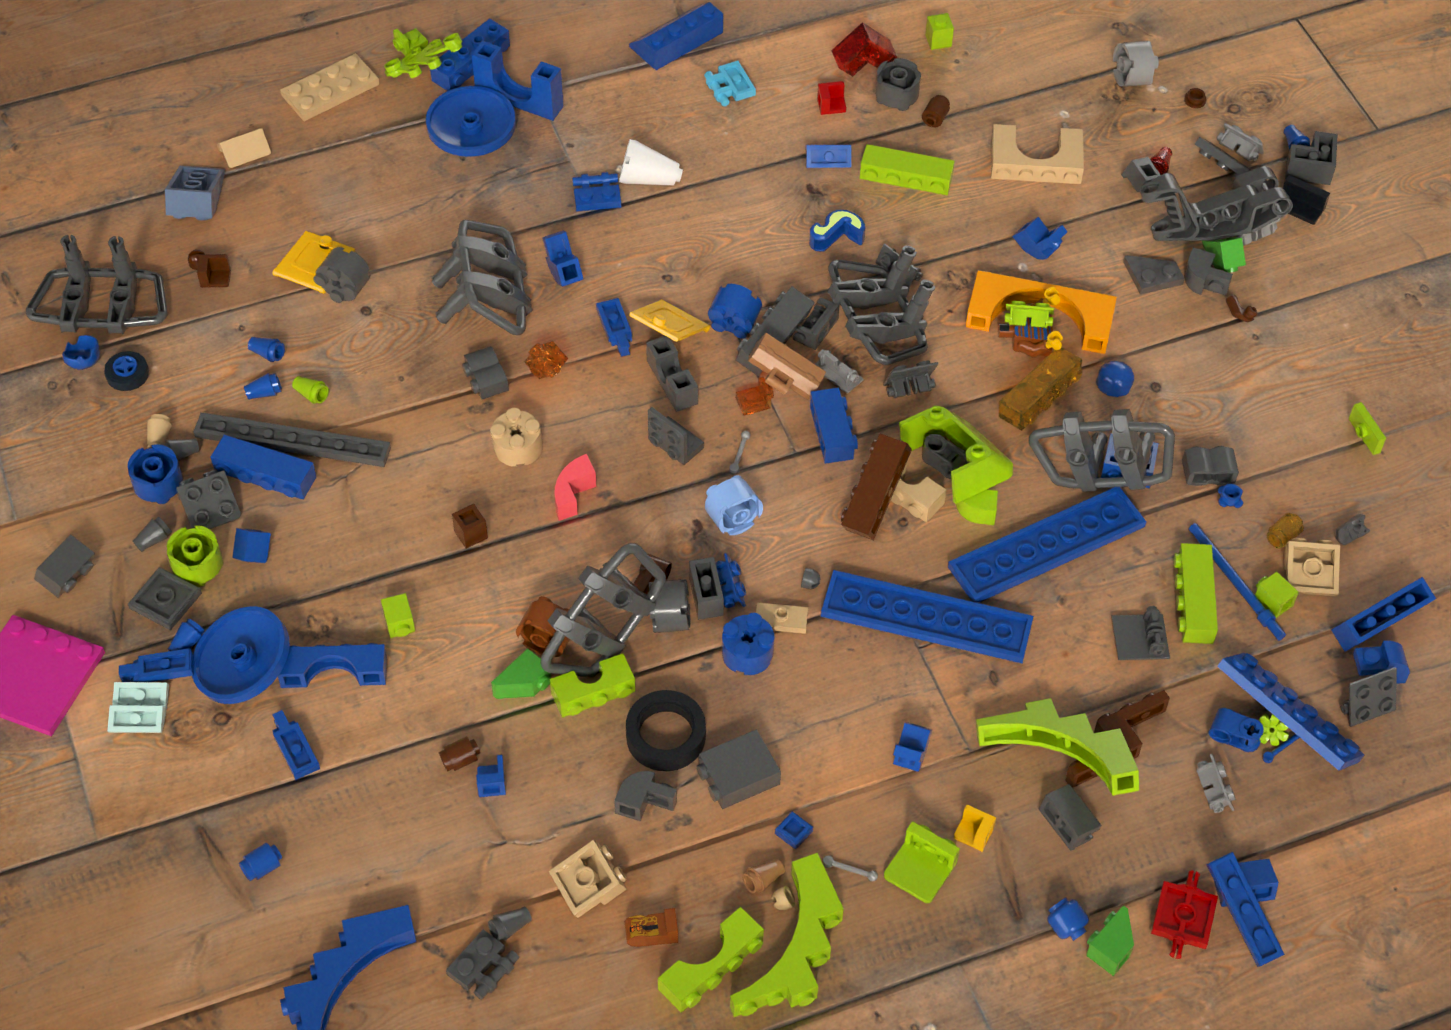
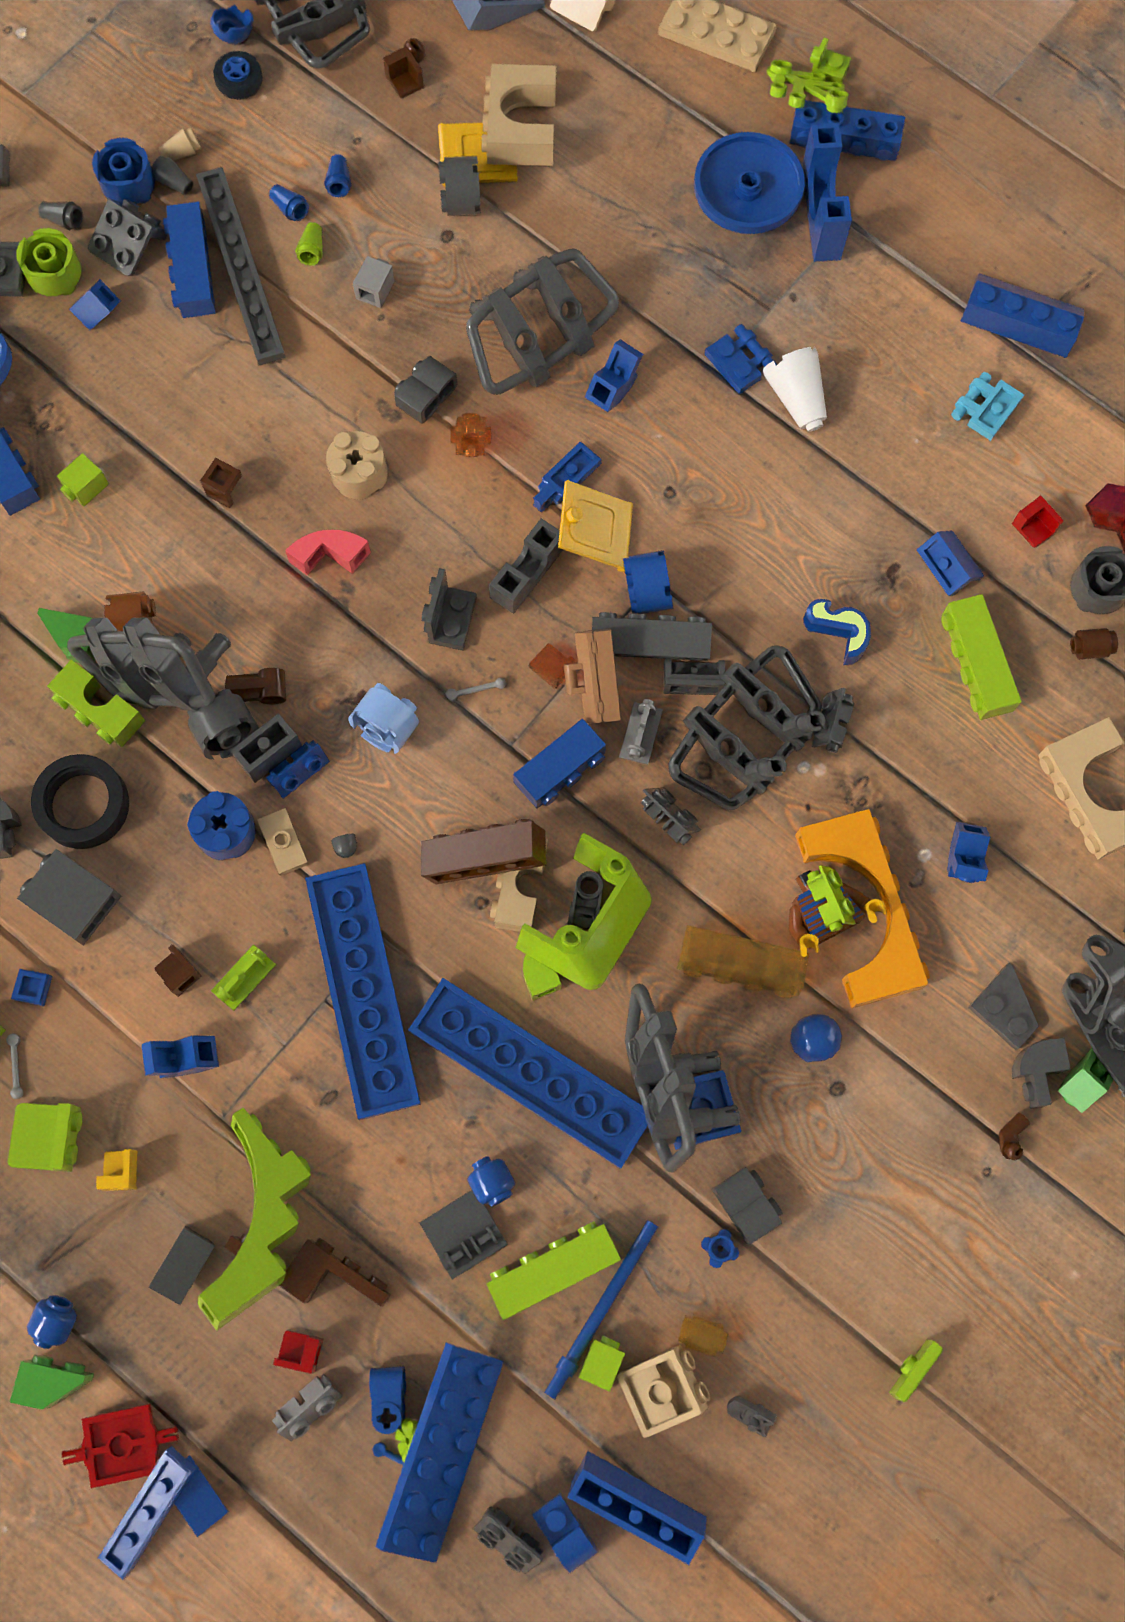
camera: 60 degrees right, 20 degrees up
none -> reddish brown panel [155,944,202,997]
none -> lime hinge [211,944,276,1011]
none -> red panel [273,1331,324,1374]
none -> light grey brick [353,256,395,308]
none -> blue head [467,1156,515,1207]
none -> tan arch [482,64,556,166]

